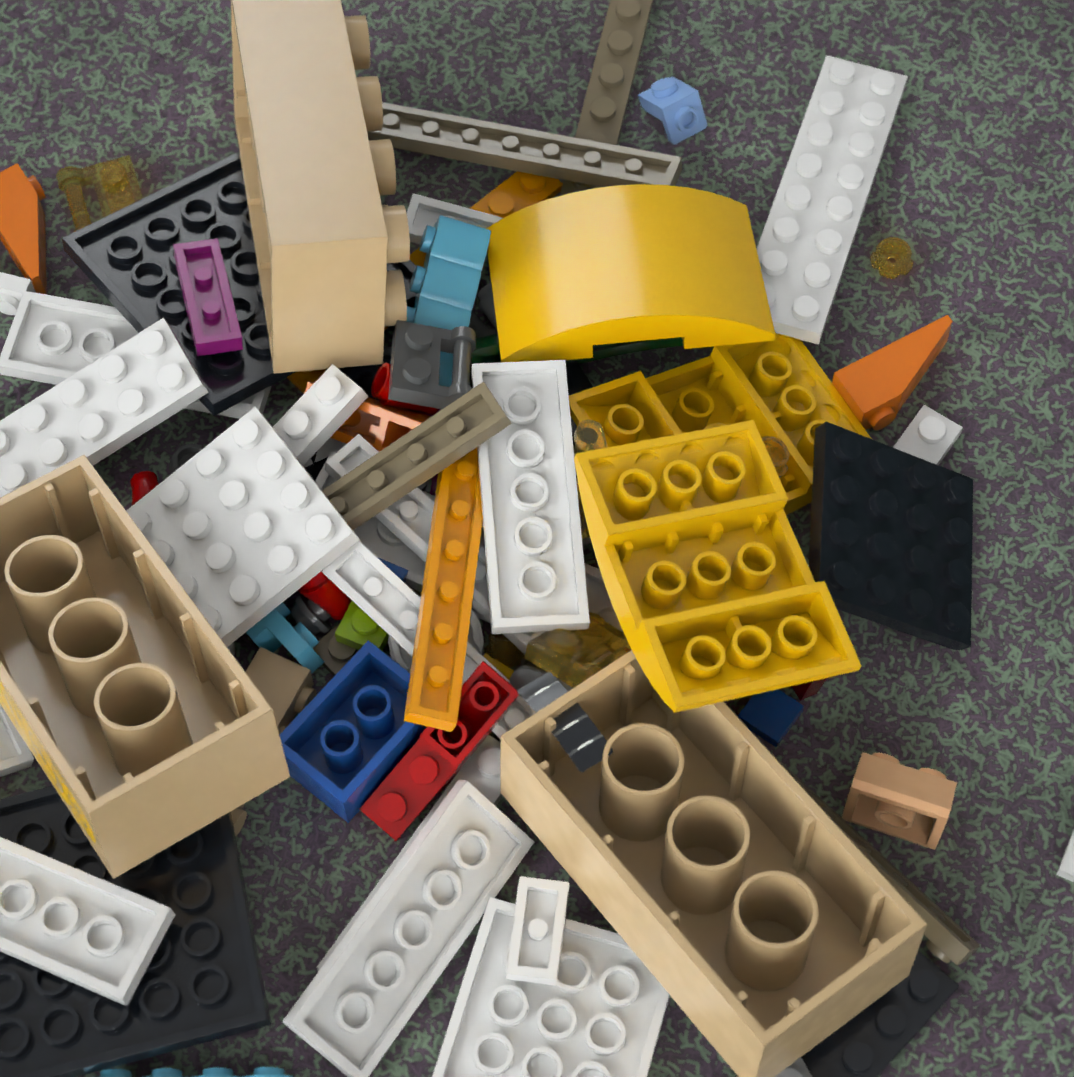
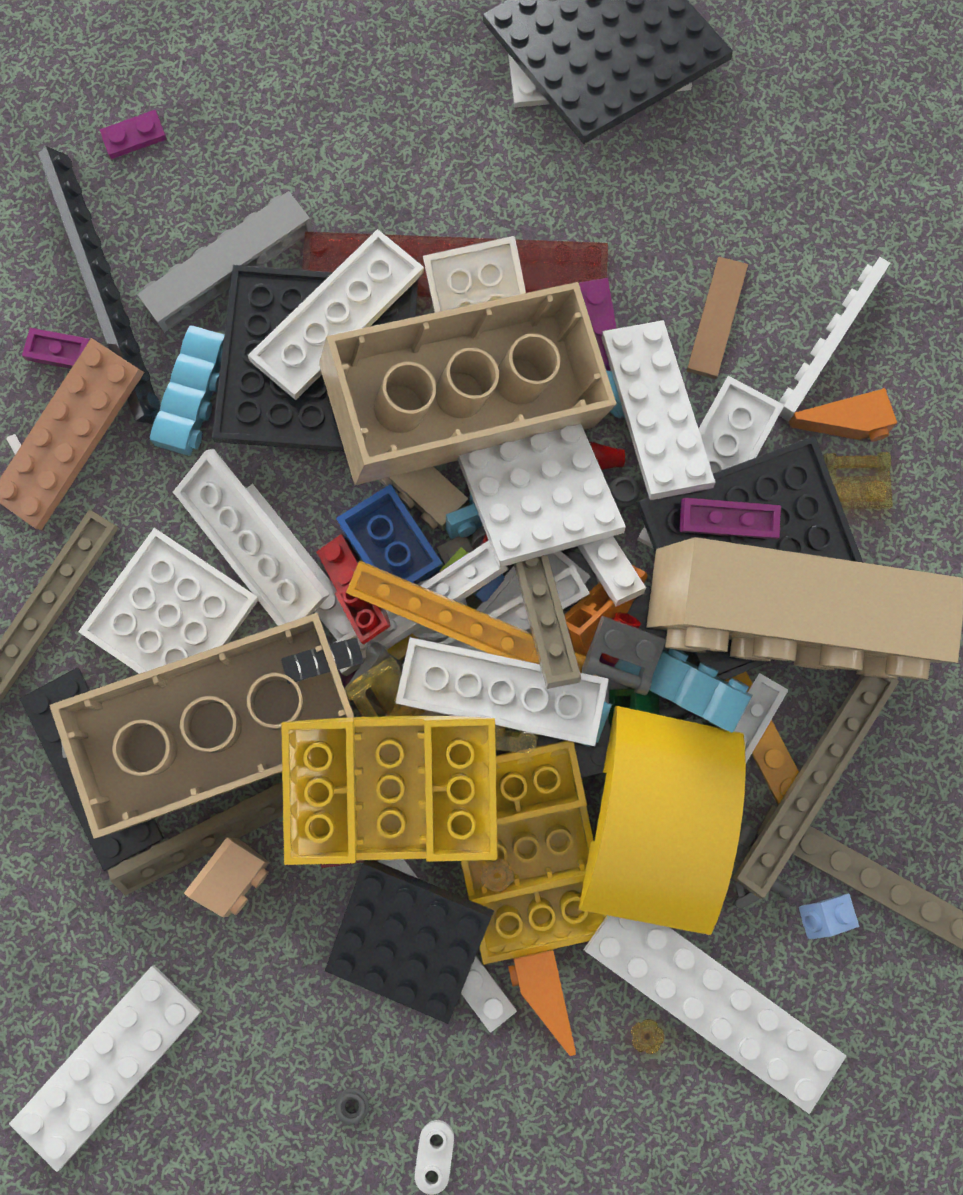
camera: 110 degrees right, 15 degrees up
white plate [506,876,570,985] -> none

